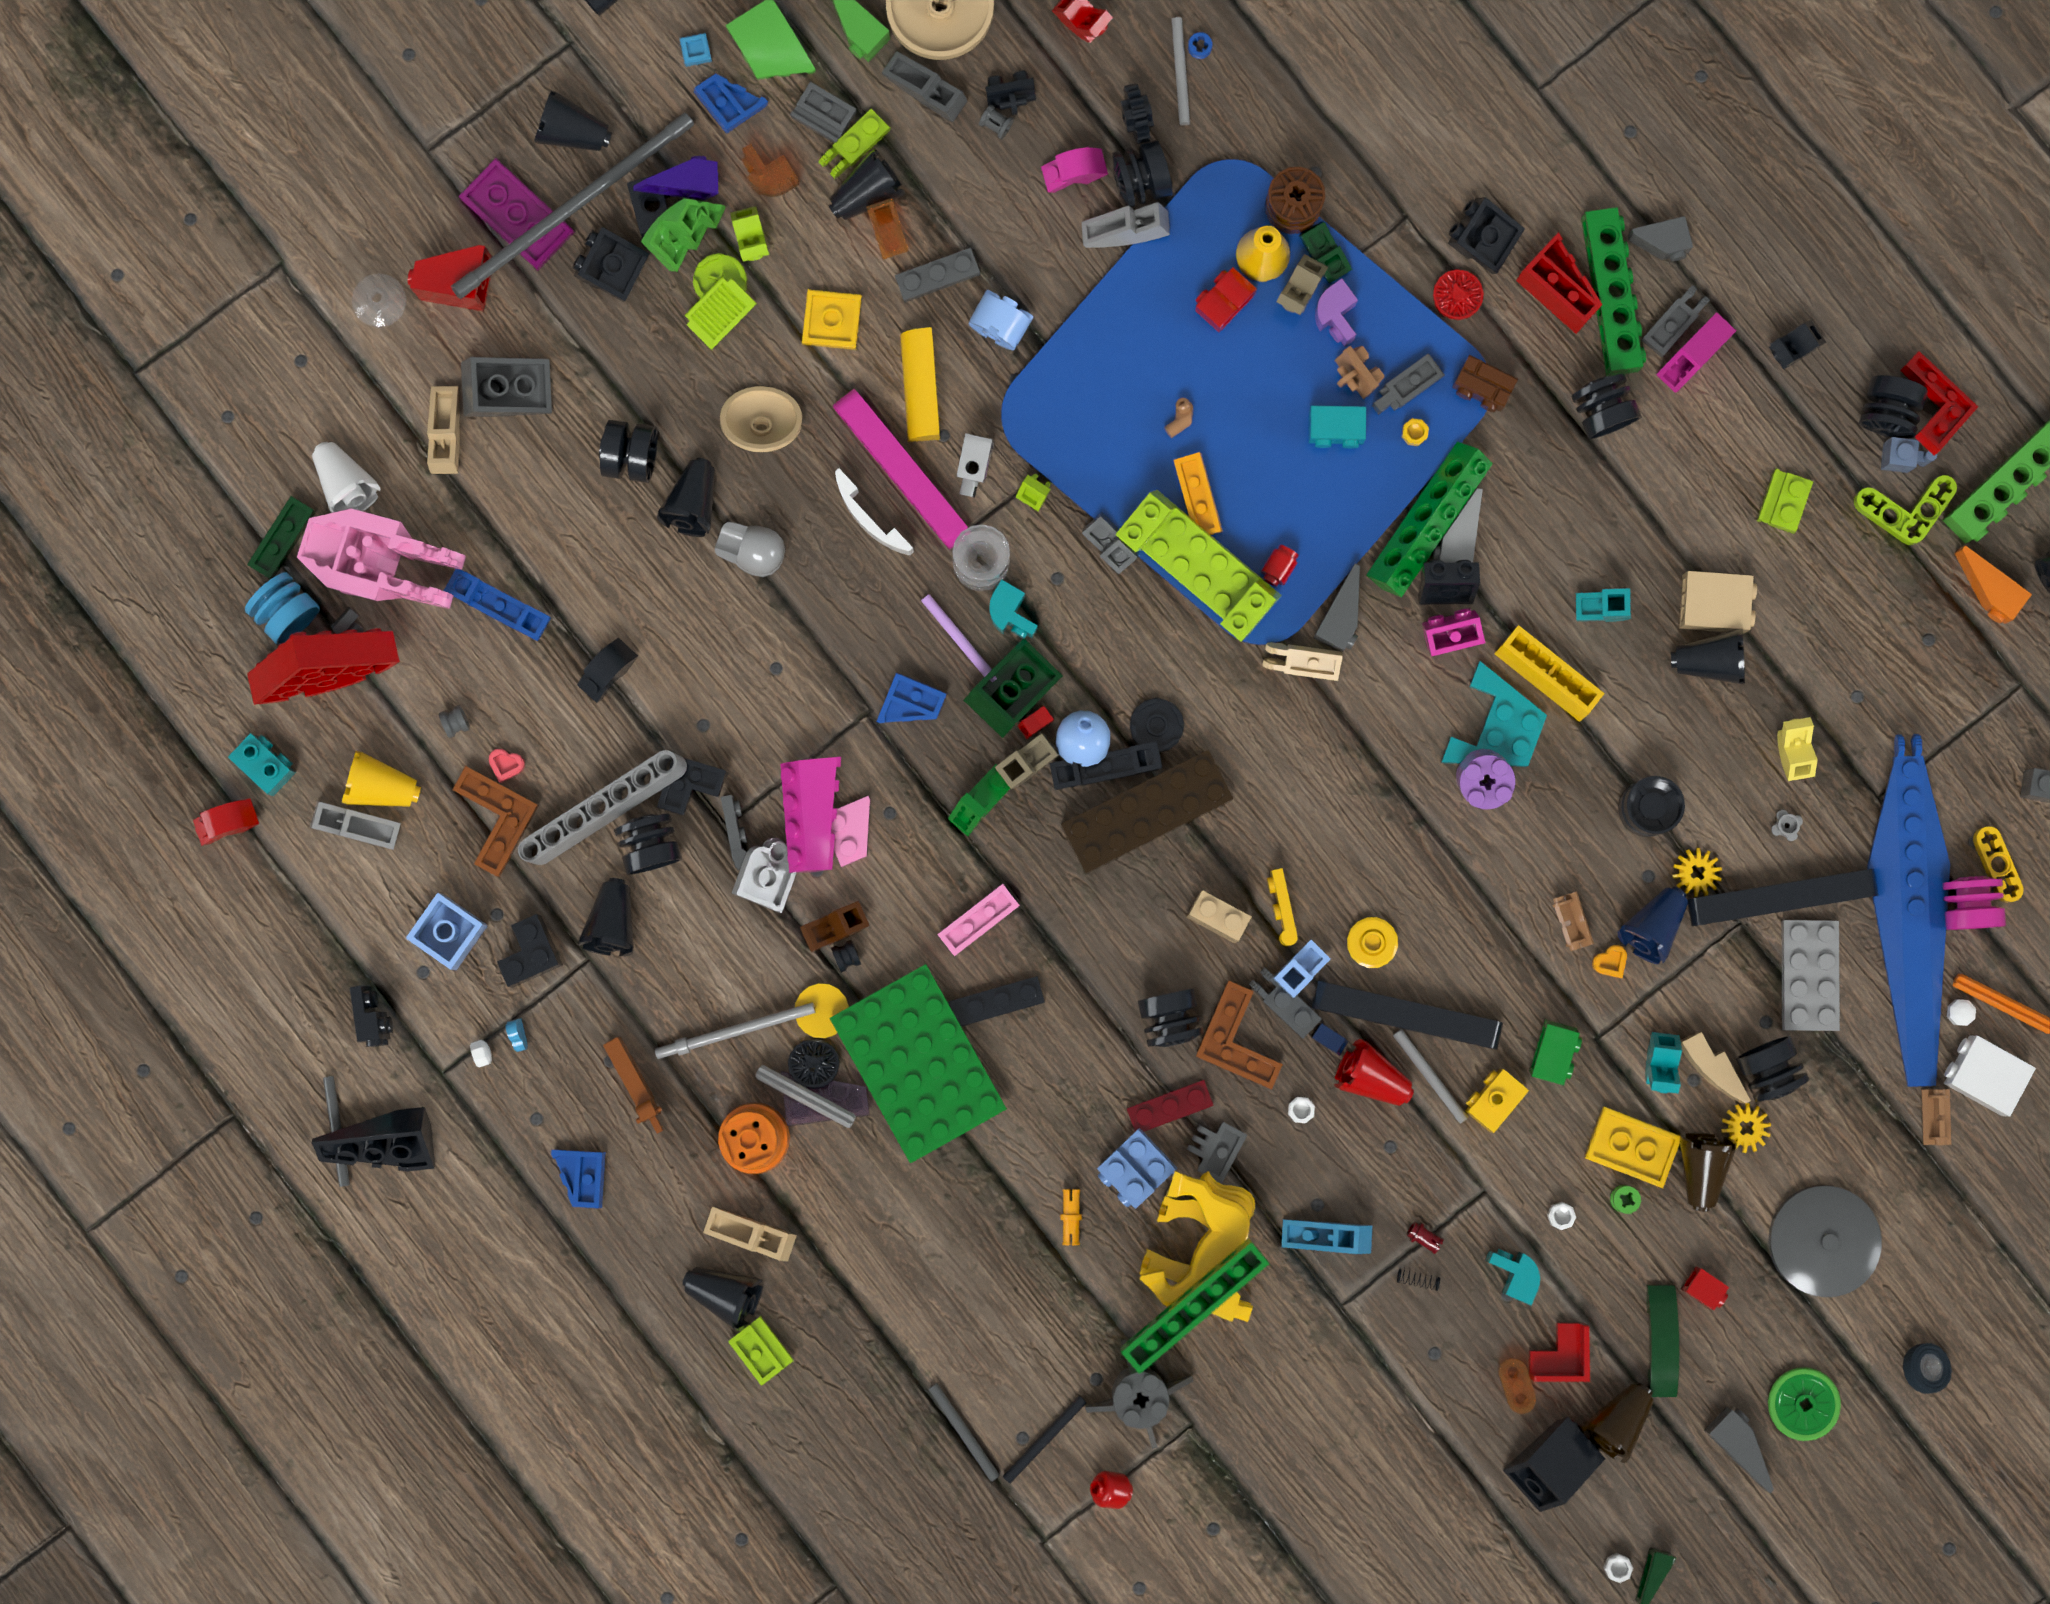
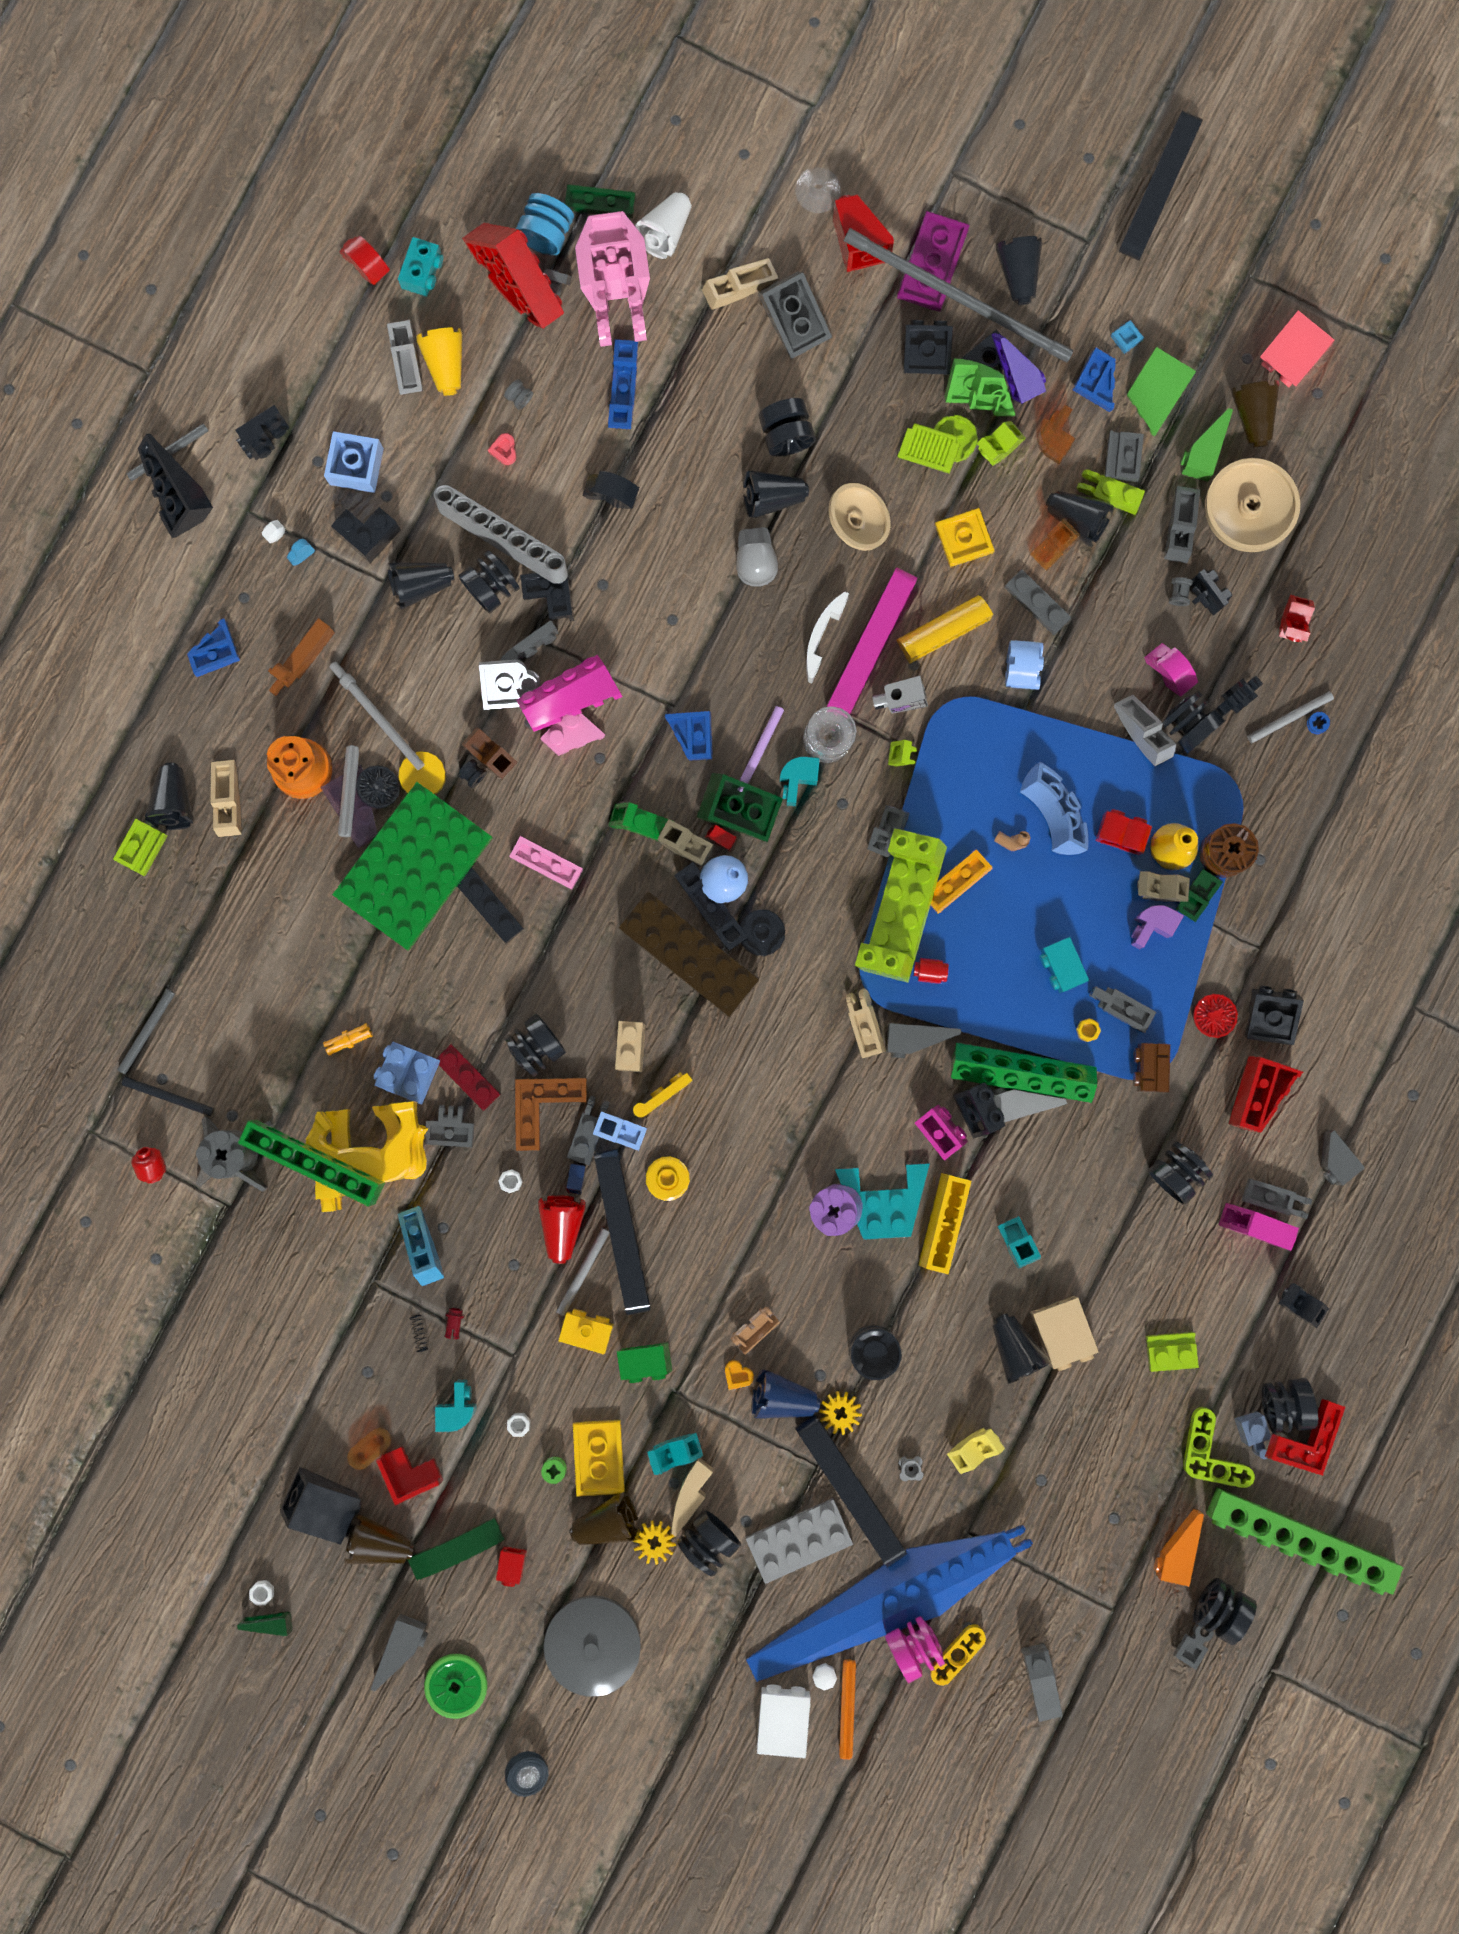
camera: 70 degrees right, 0 degrees up
dark orange plate [452,766,539,878] -> none
medium nougat hips [1335,346,1385,399] -> none
green brick [1581,207,1646,376] -> none
medium nougat hinge [1921,1089,1951,1145] -> none
none -> medium blue brick [1020,762,1088,855]

